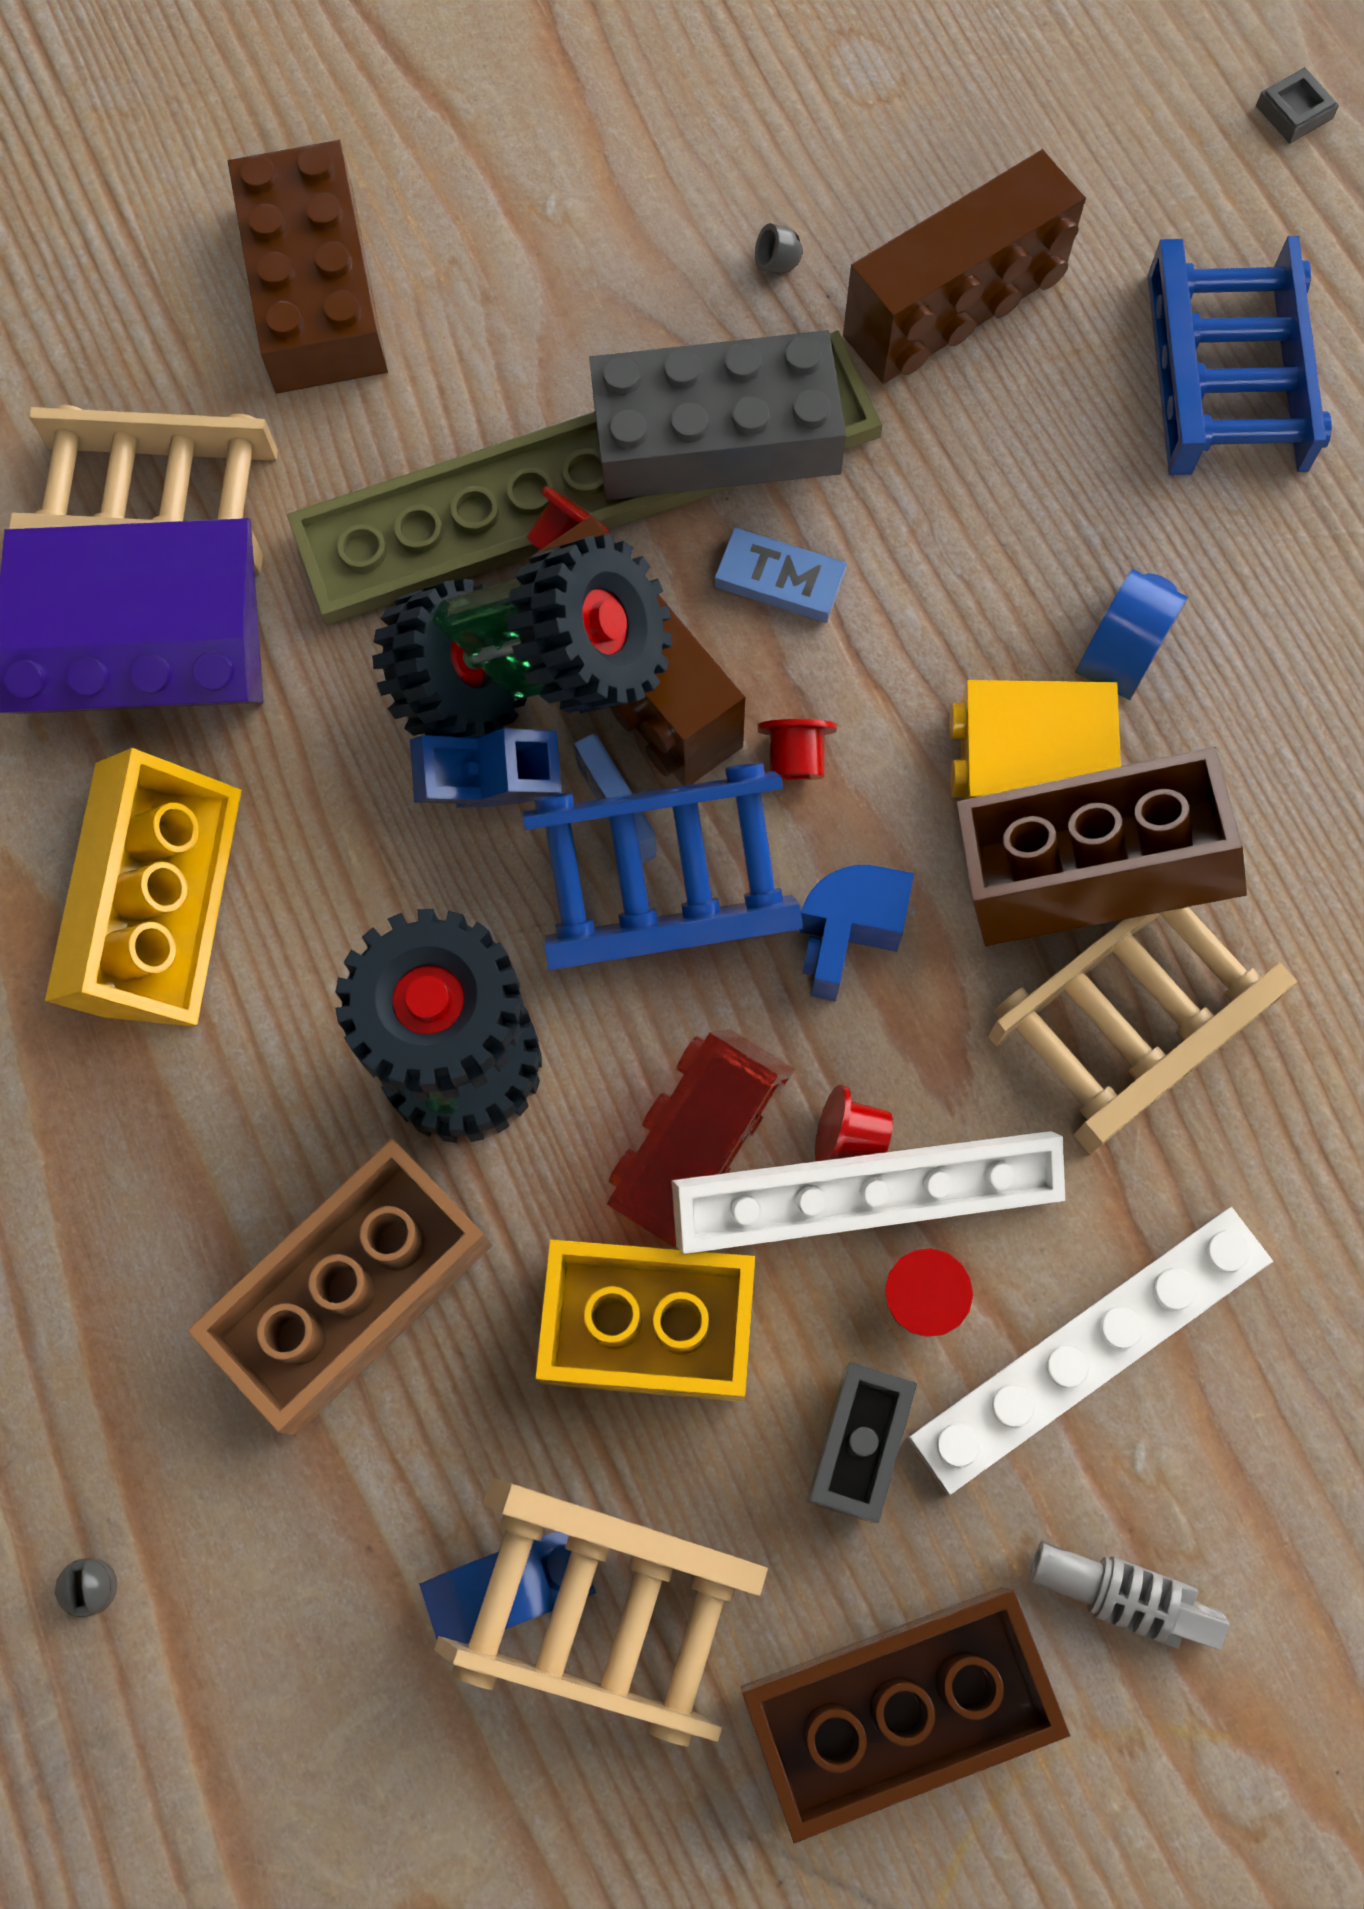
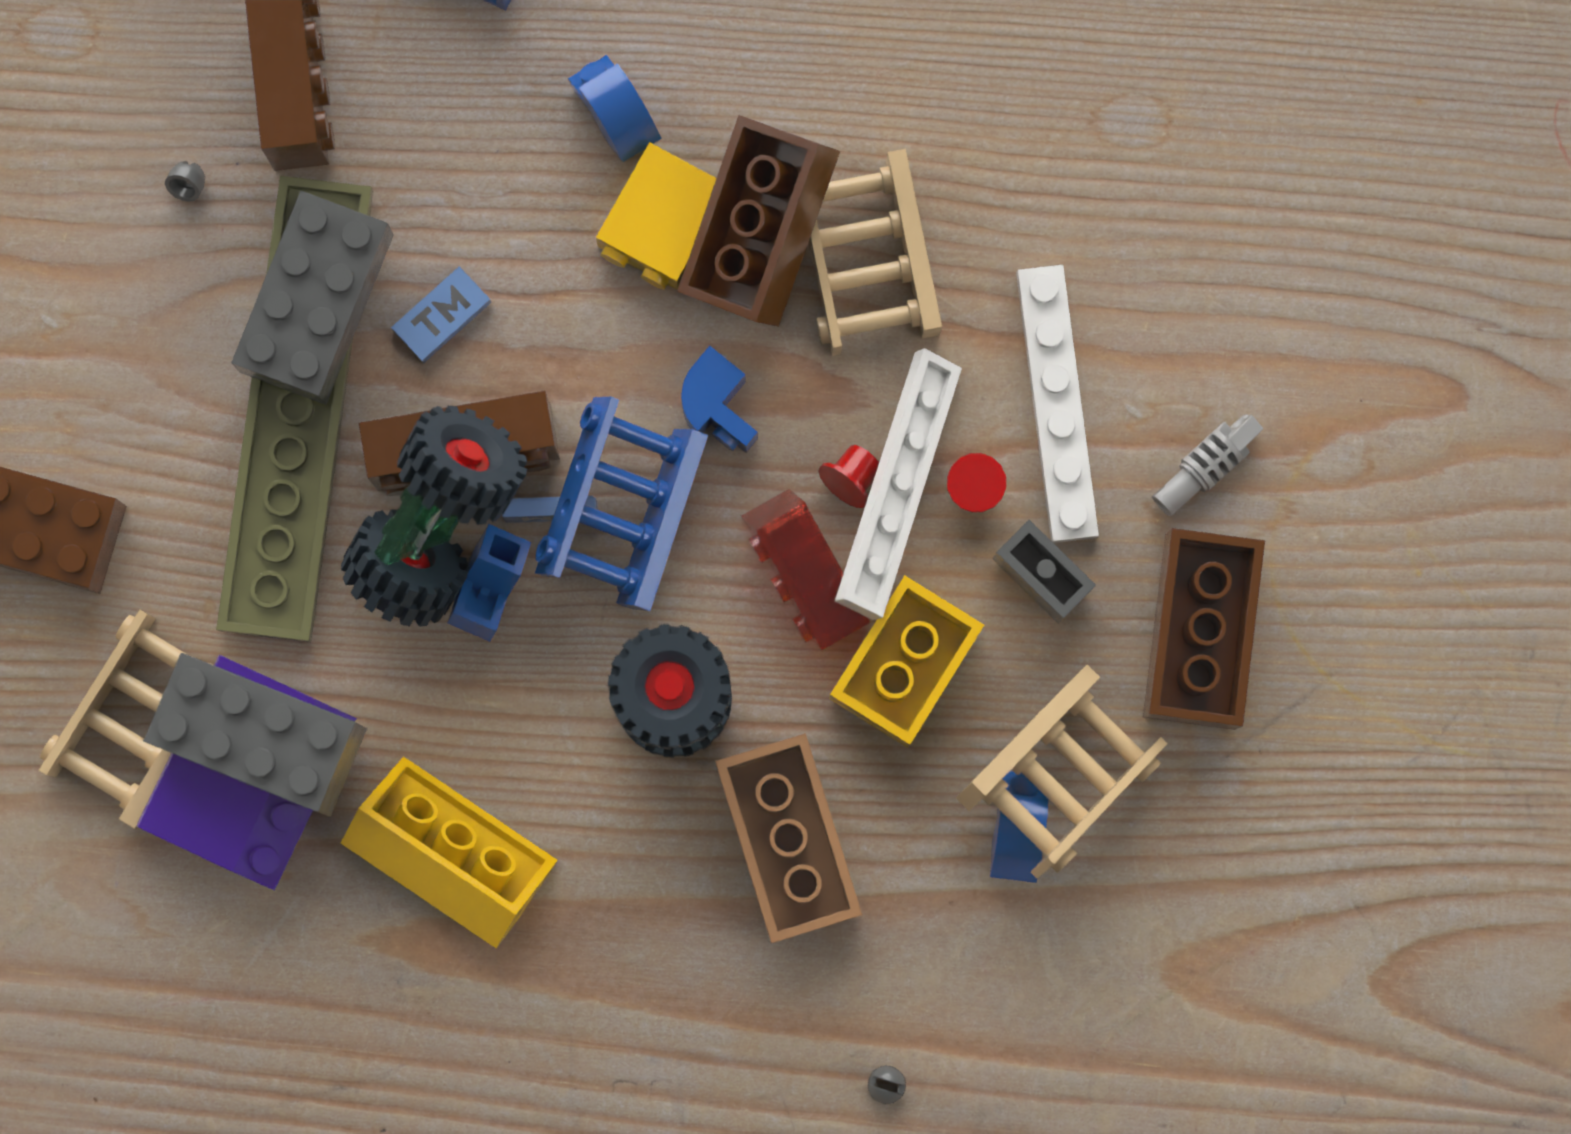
camera: 70 degrees left, 10 degrees up
red piece [526,486,610,550] -> none
red piece [757,719,837,781] -> none
none -> dark grey brick [143,652,367,817]

